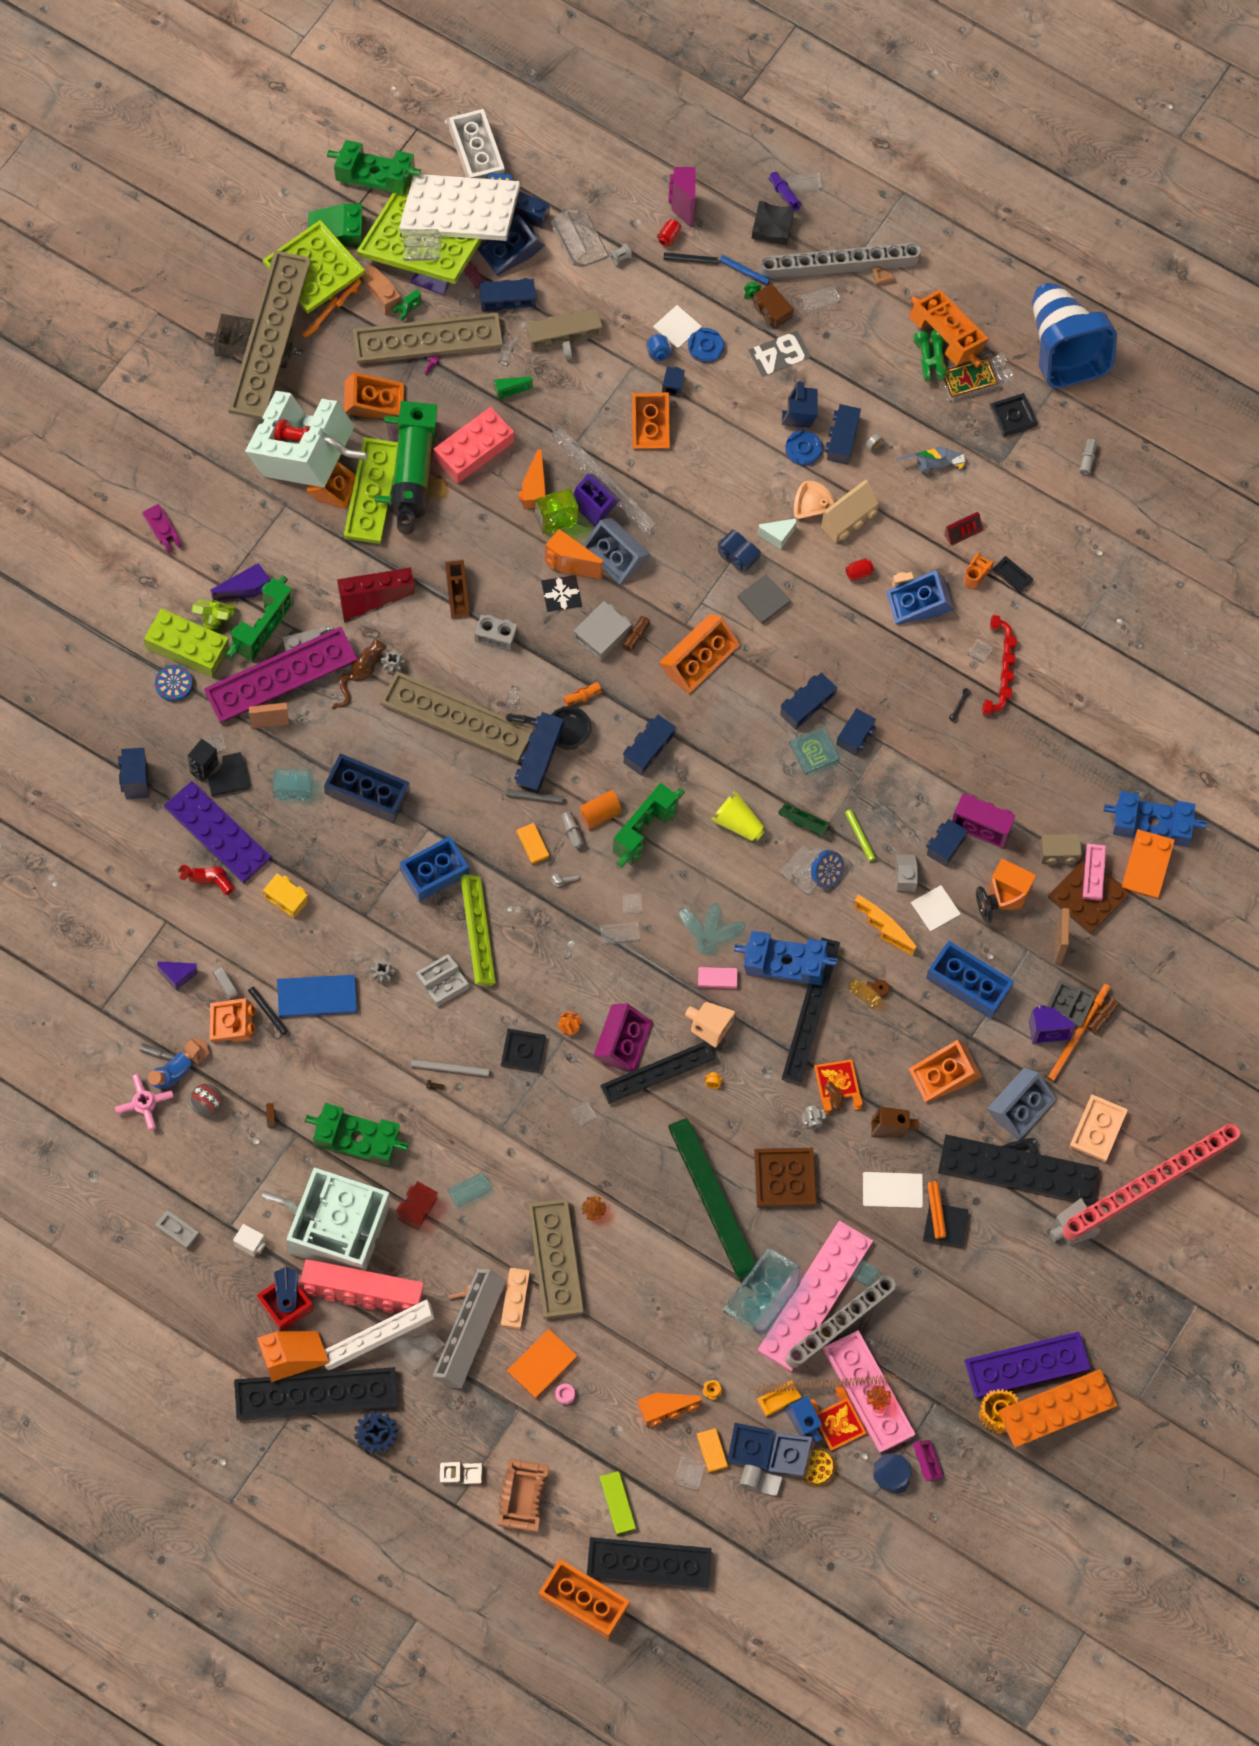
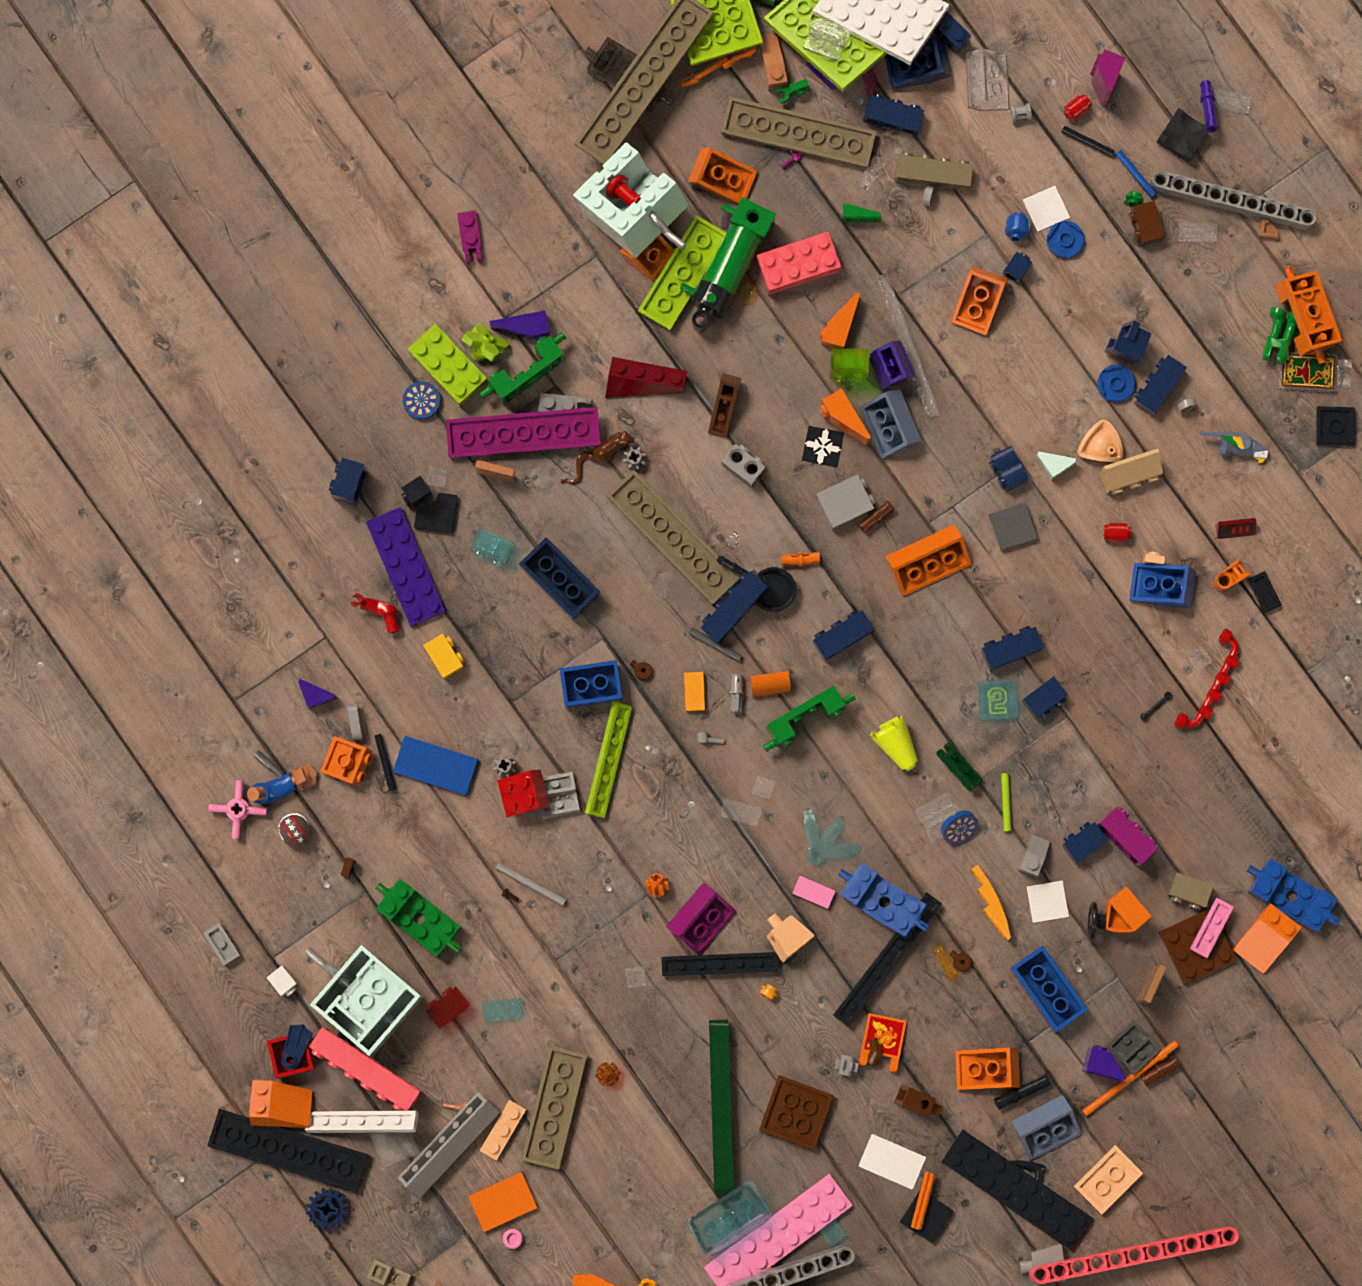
camera: 25 degrees right, 15 degrees up
black tile [501,1028,546,1073] -> none
sticker [748,331,811,376] -> none
none -> red brick [497,769,550,818]
none -> reddish brown piece [630,660,652,680]
none -> black pin [993,1074,1051,1110]

